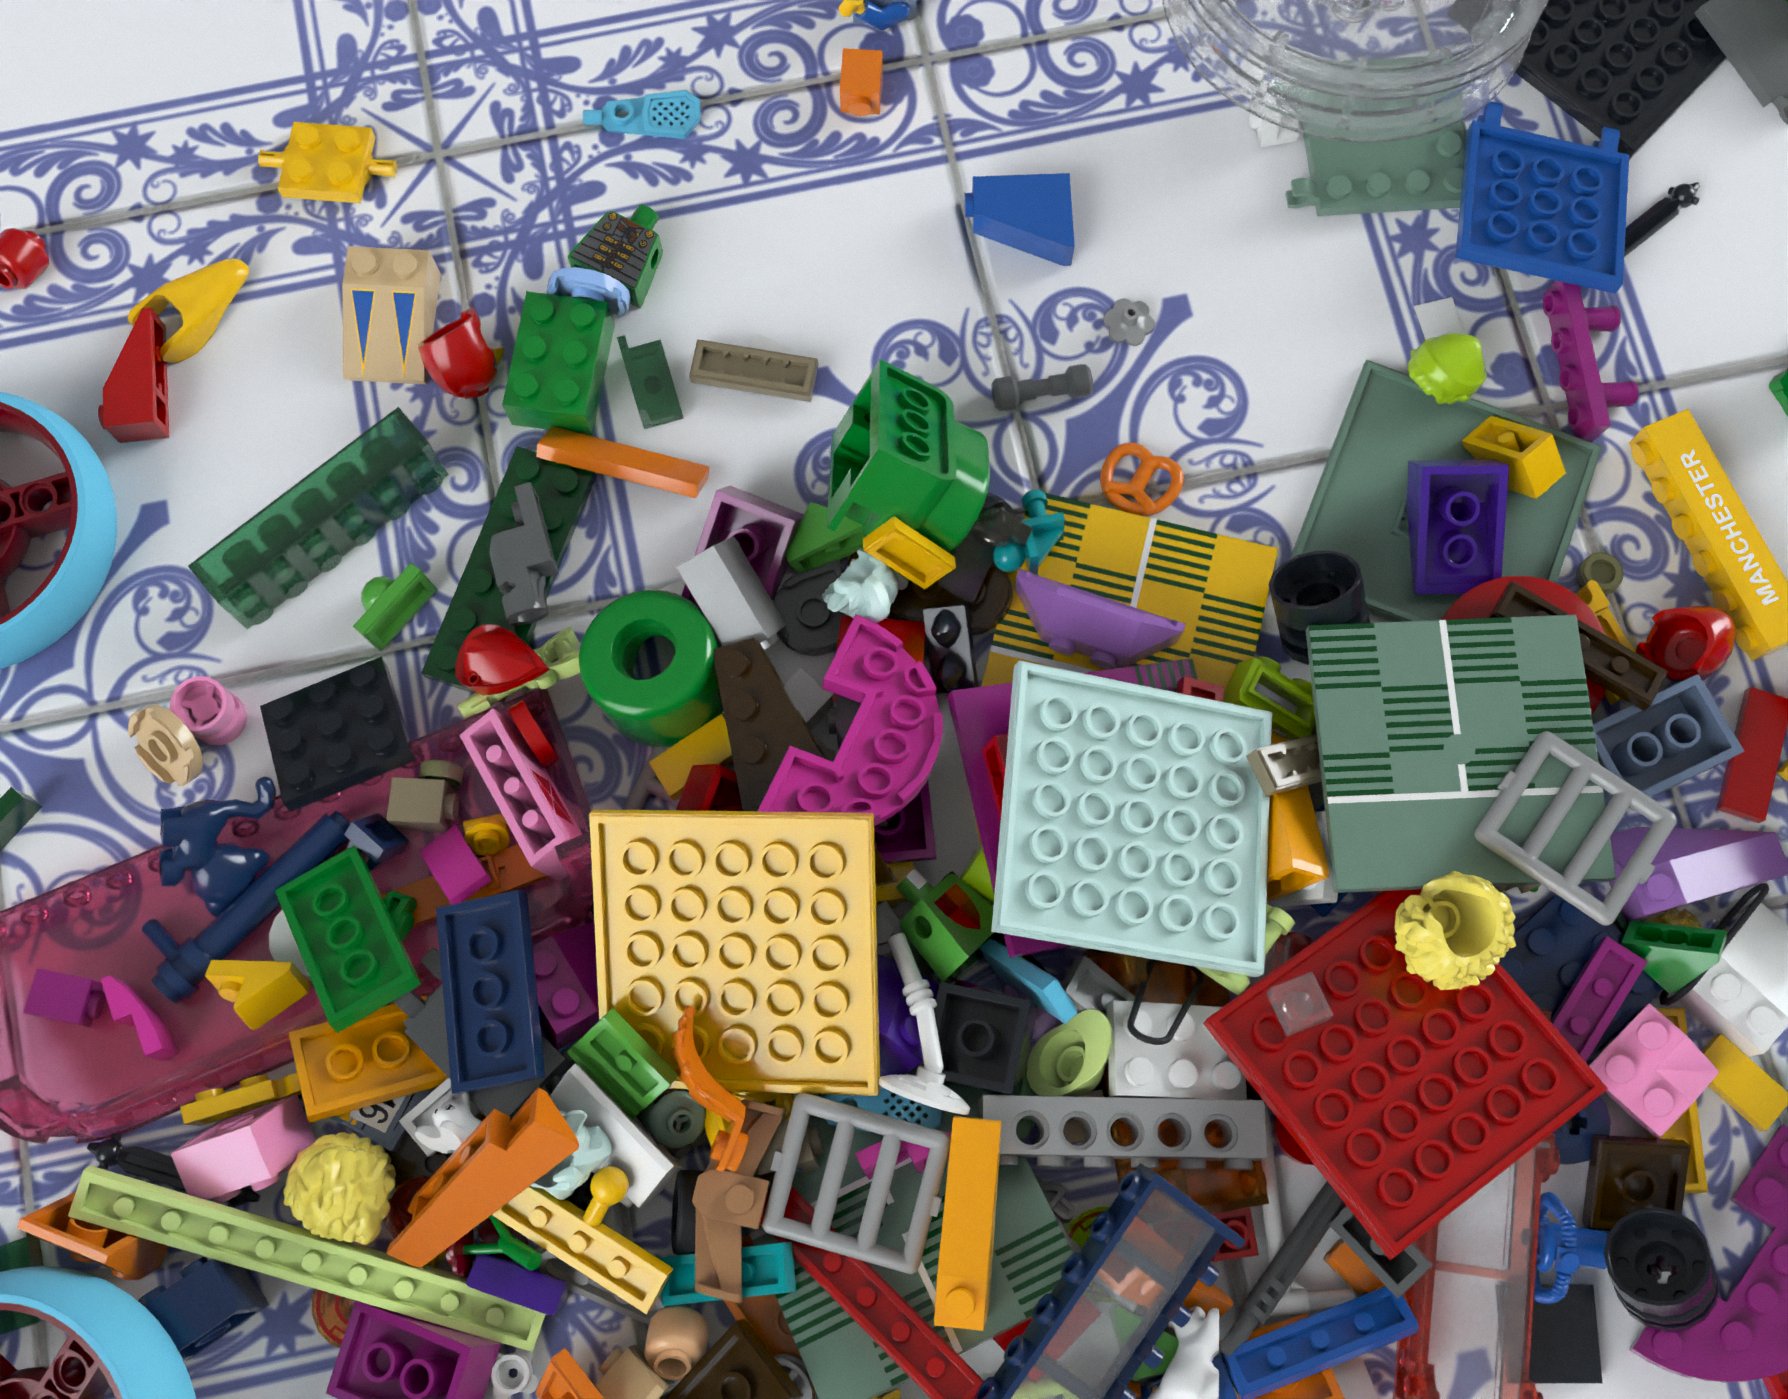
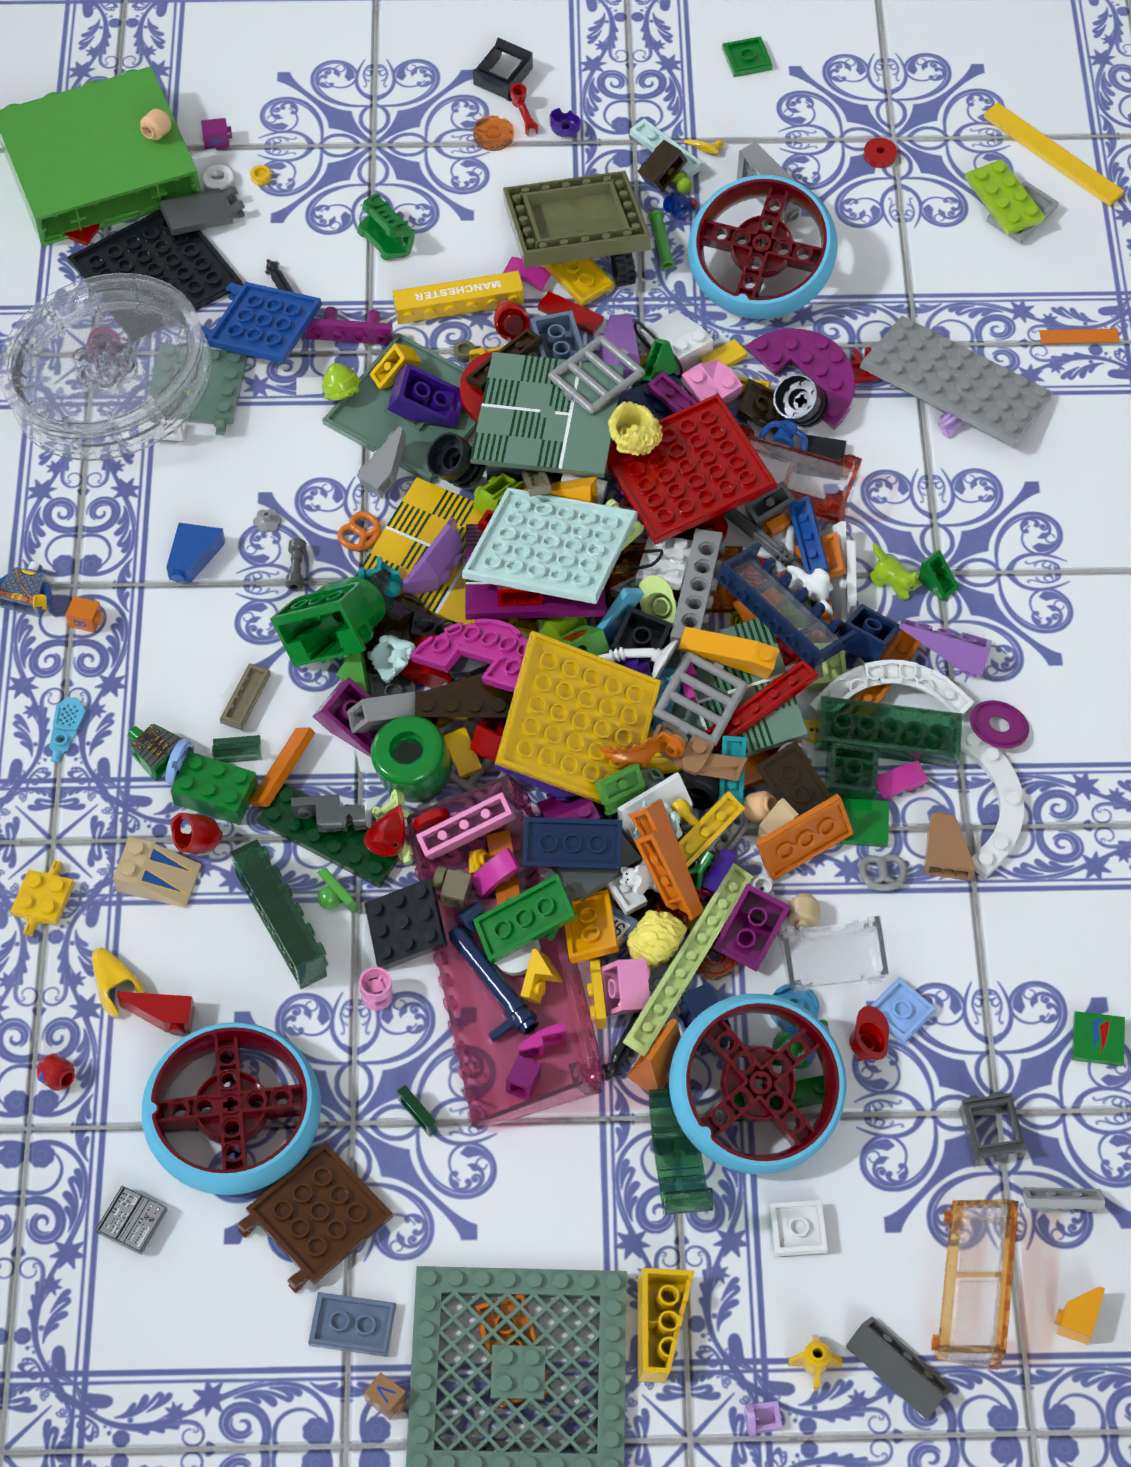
camera: 80 degrees left, 15 degrees down
tan tile [128,704,203,786] -> none
dark blue animal [159,776,276,917] -> none
yellow tile [863,516,956,590] -> none
clear plate [1266,972,1333,1036] -> none
none -> light grey slope [357,426,407,498]

